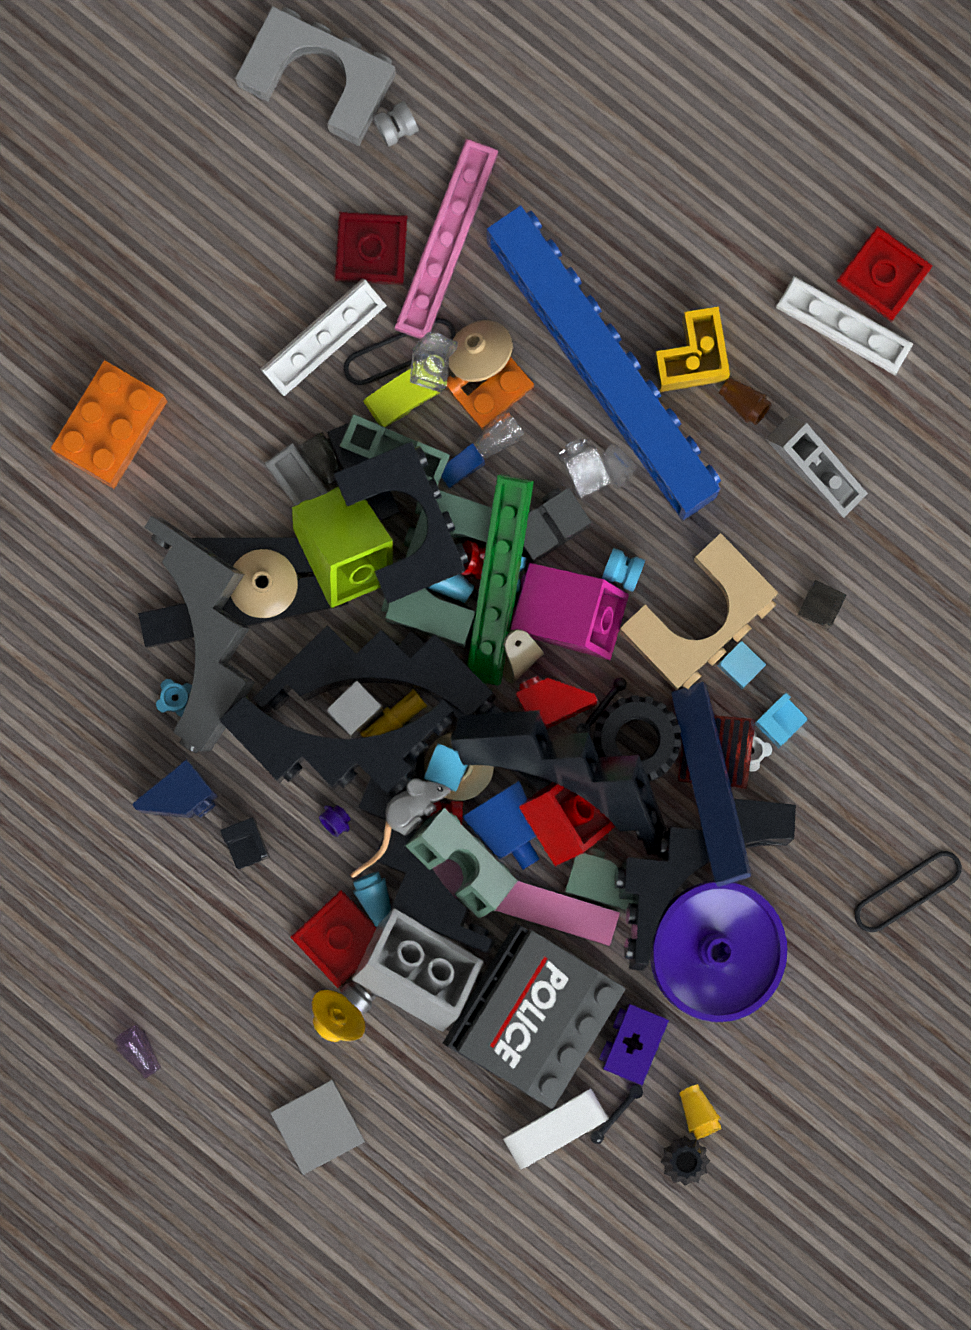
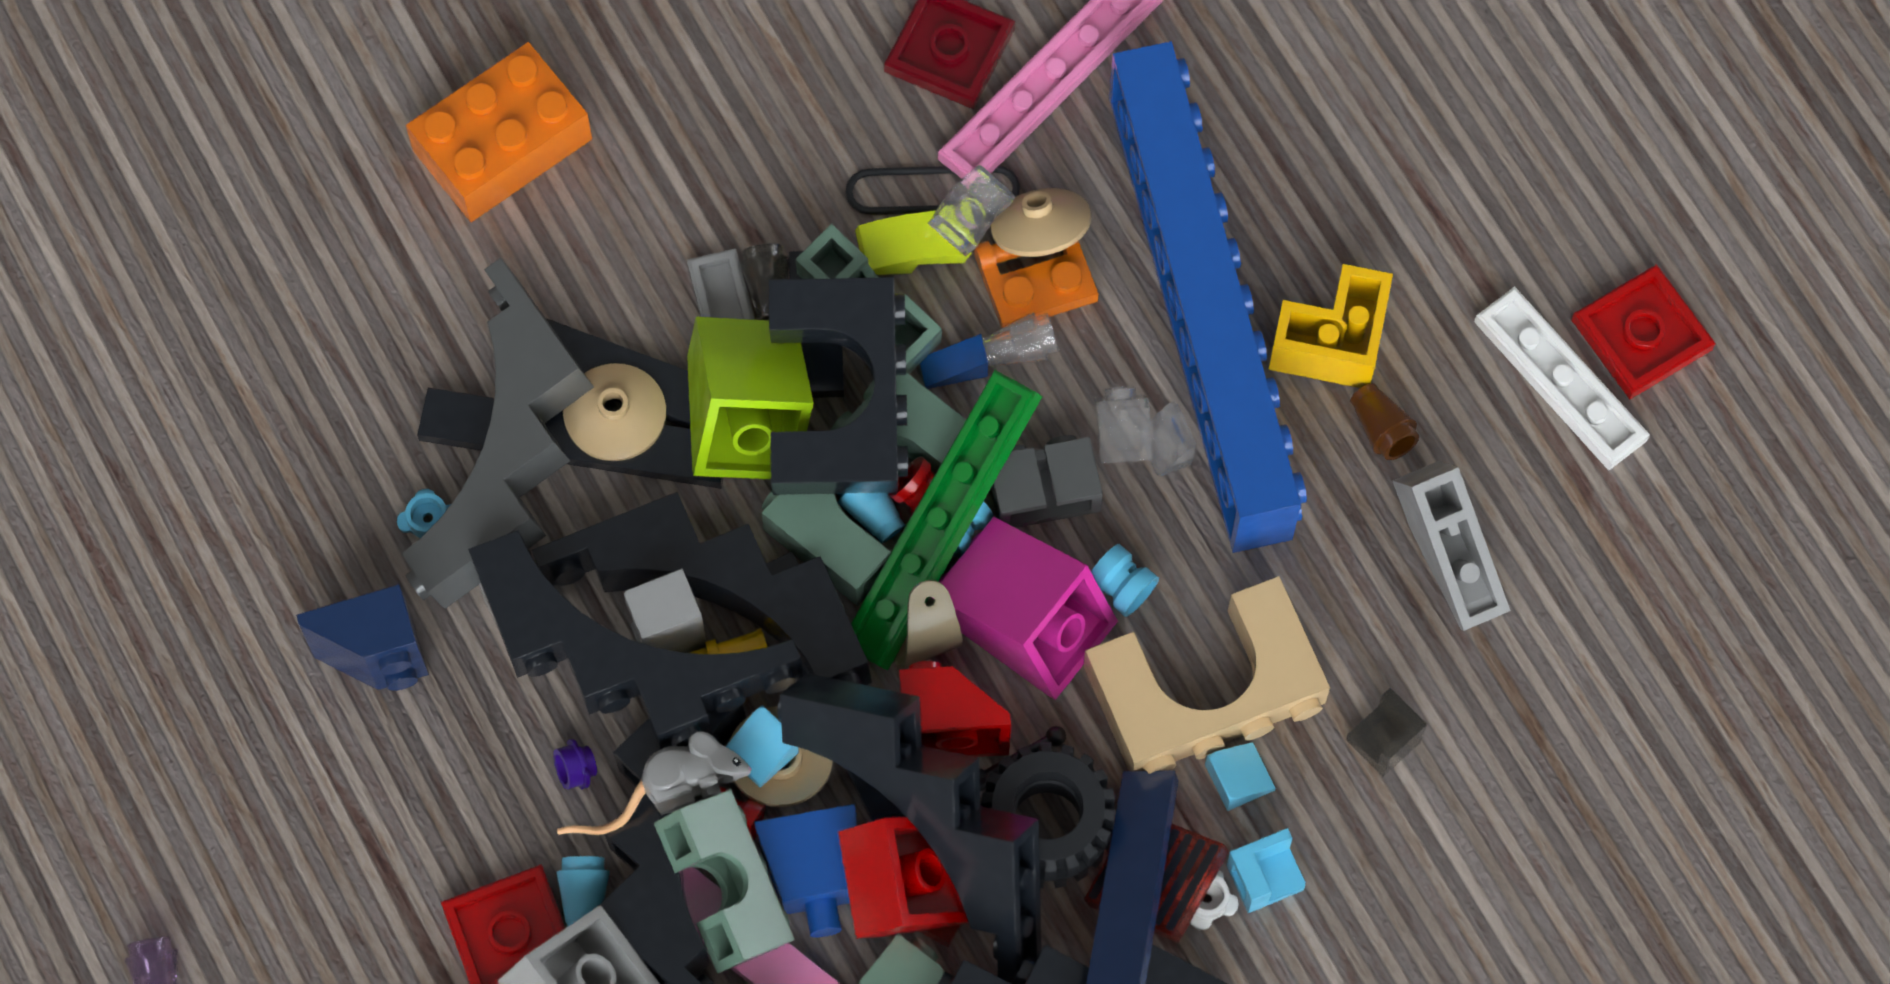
camera: 20 degrees right, 15 degrees down
black panel [220,817,270,869] -> none
white tile [260,279,387,396] -> none

